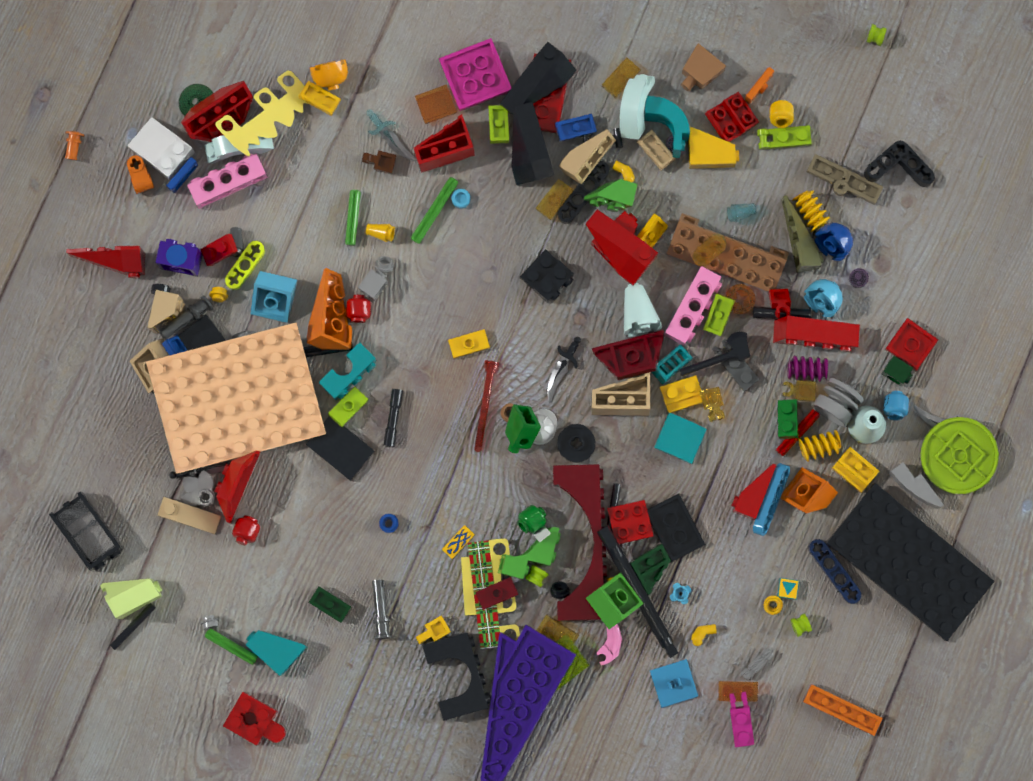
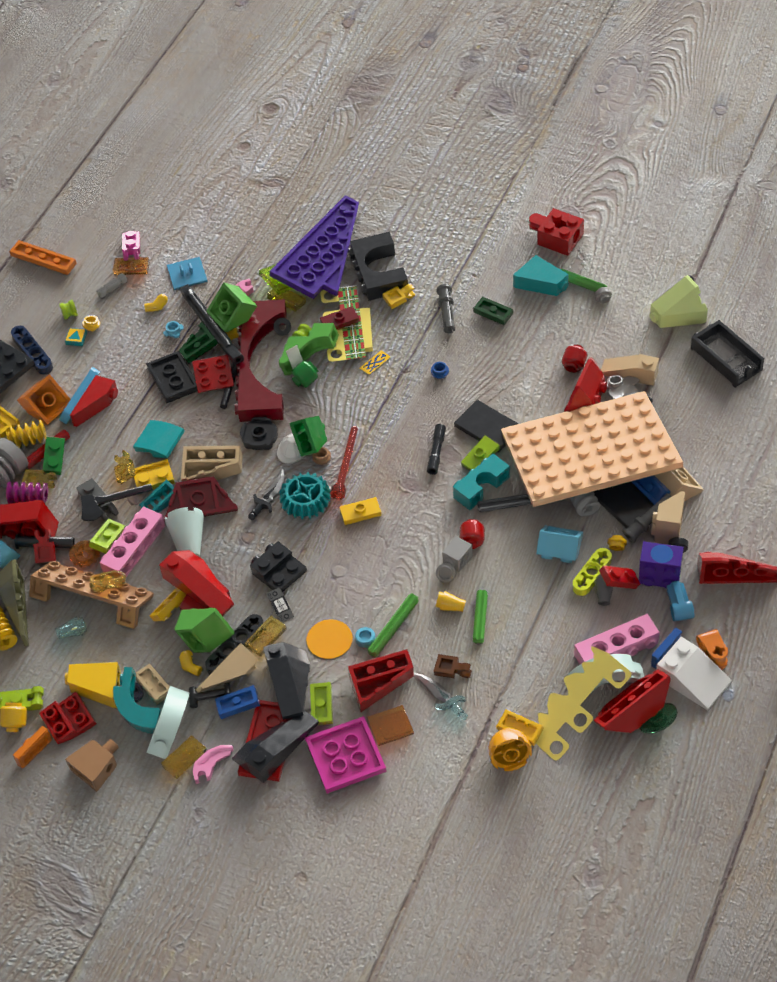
camera: 175 degrees left, 30 degrees down
orange wedge [307,268,352,350] -> none
none -> bright pink piece [193,745,233,784]
none -> sticker [266,588,294,623]
none -> teal gear [279,472,331,520]
none -> light orange sticker [306,619,353,659]
none -> dark azure piece [666,581,695,621]

